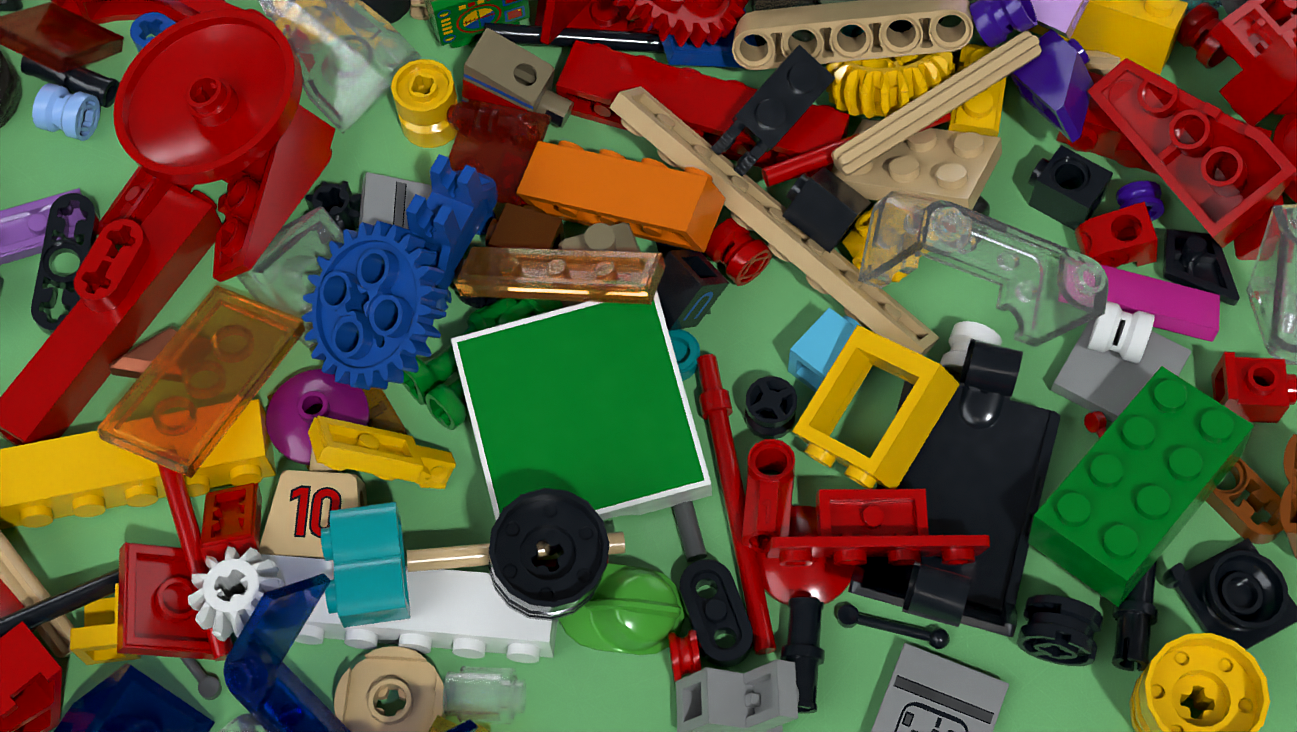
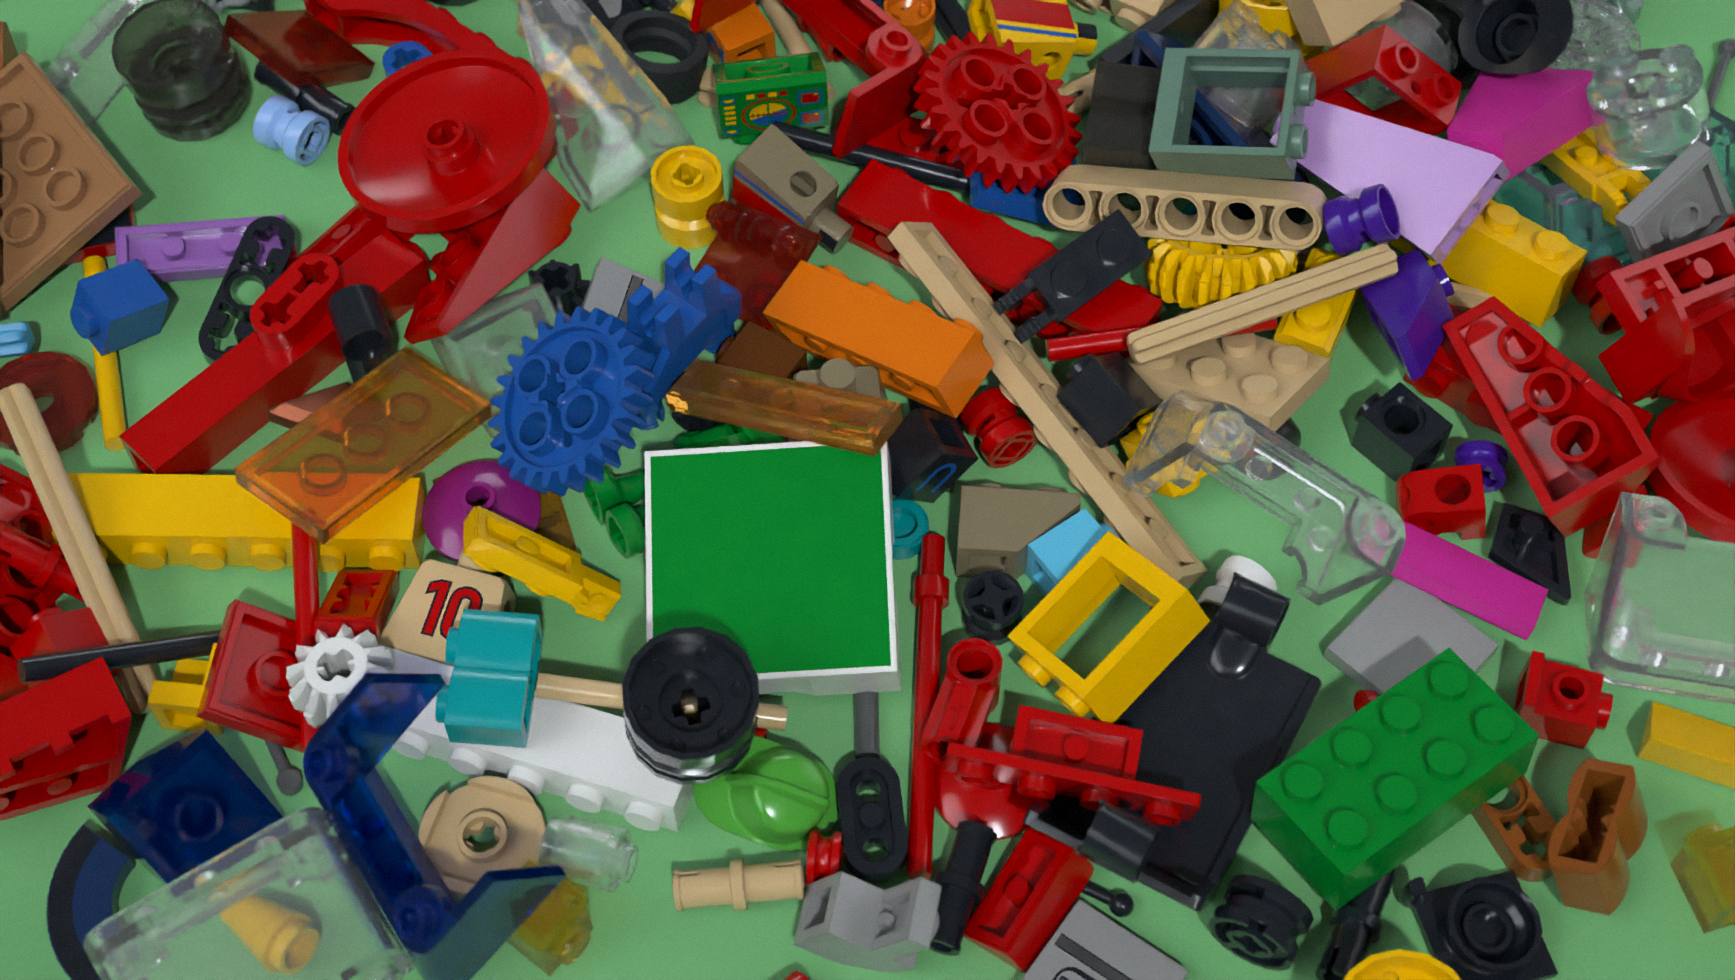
camera: 10 degrees right, 5 degrees down
white wheel [1087,300,1155,364] -> none
none -> black piece [328,284,401,393]
none -> tan pin [672,858,805,911]
none -> dark tan slope [956,483,1081,579]
none -> red slope [964,827,1094,974]

